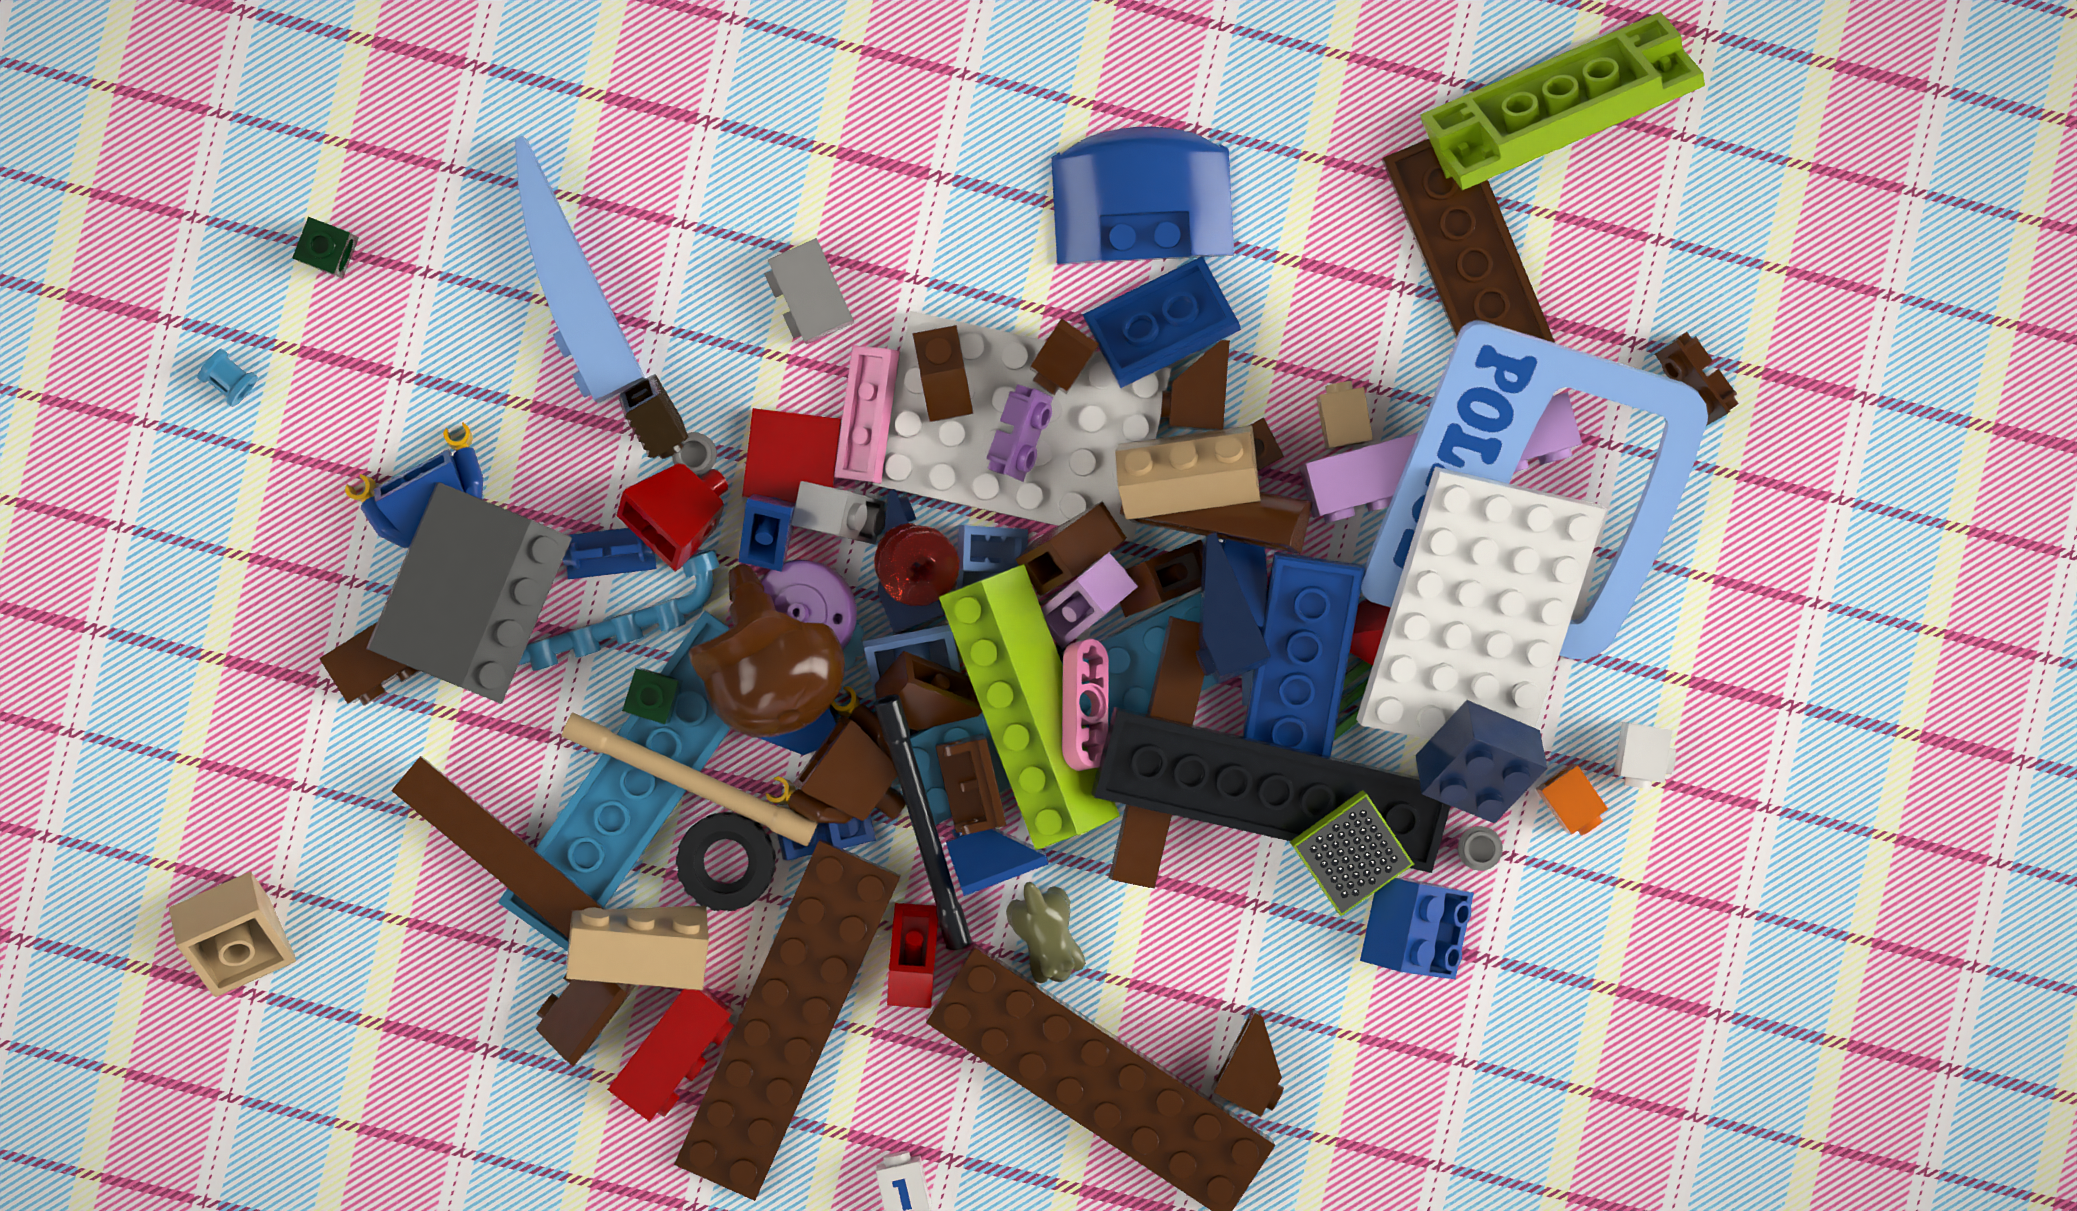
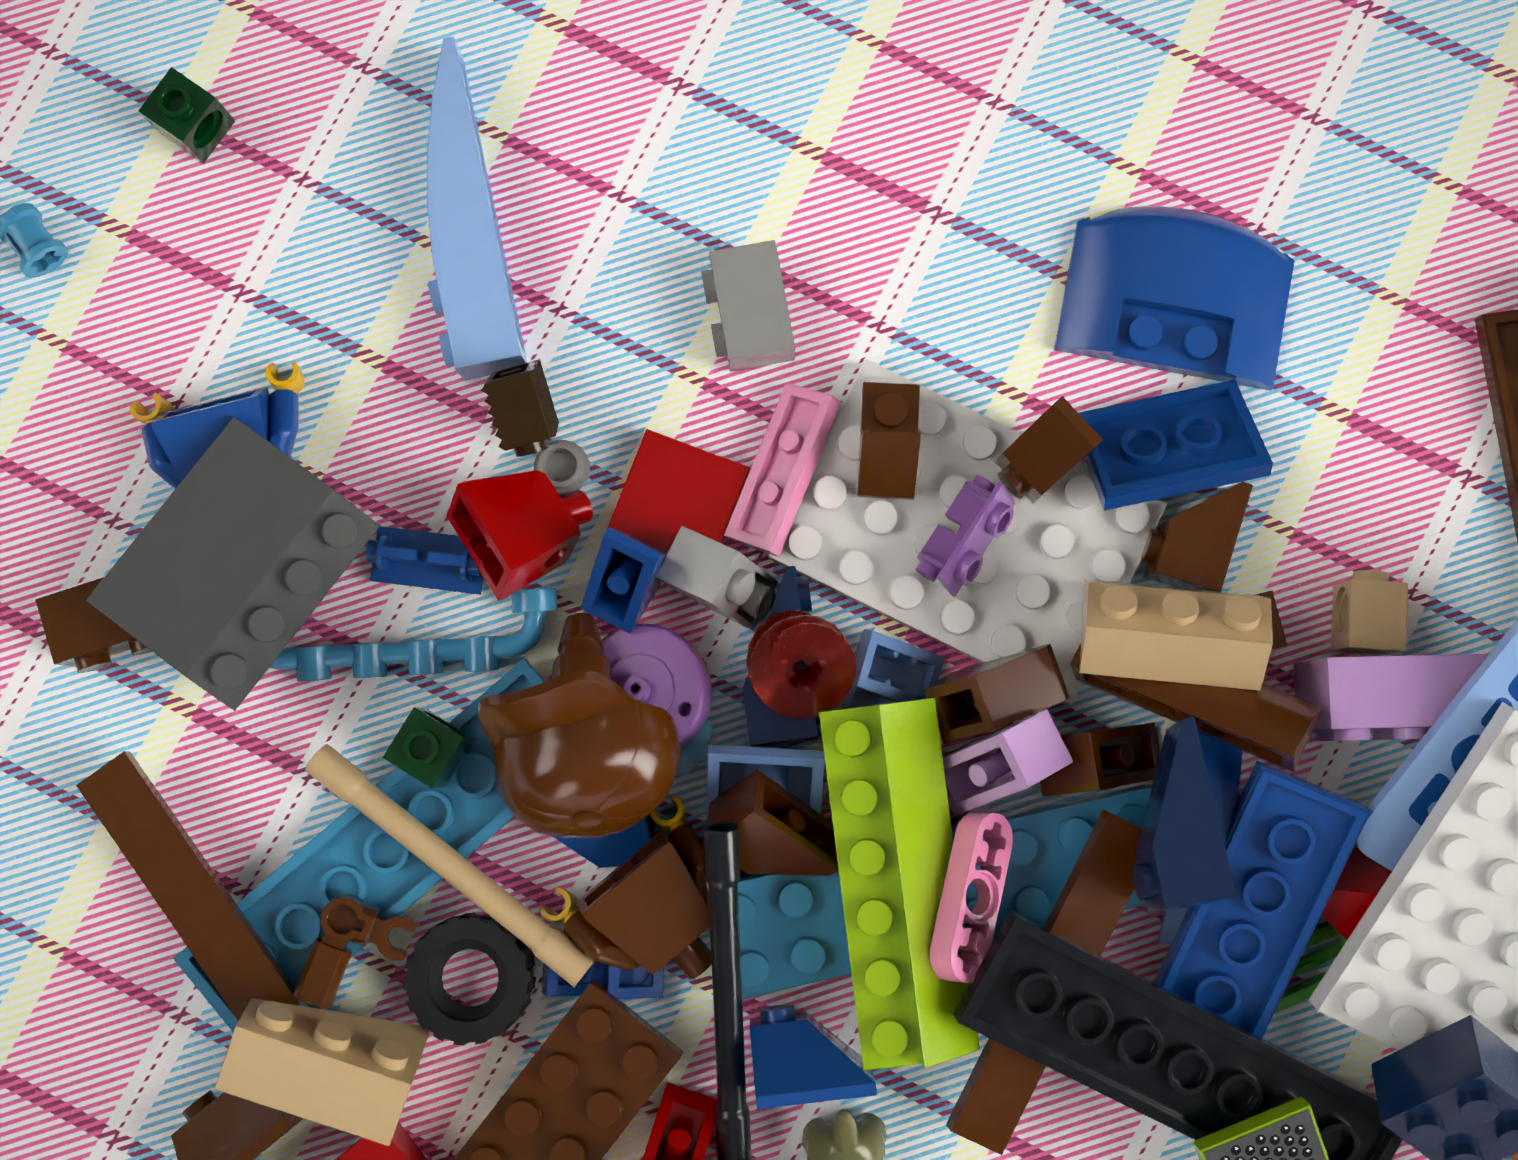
camera: 20 degrees right, 5 degrees down
reddish brown hinge [935,733,1007,835] -> none
none -> reddish brown bar [293,894,418,1008]

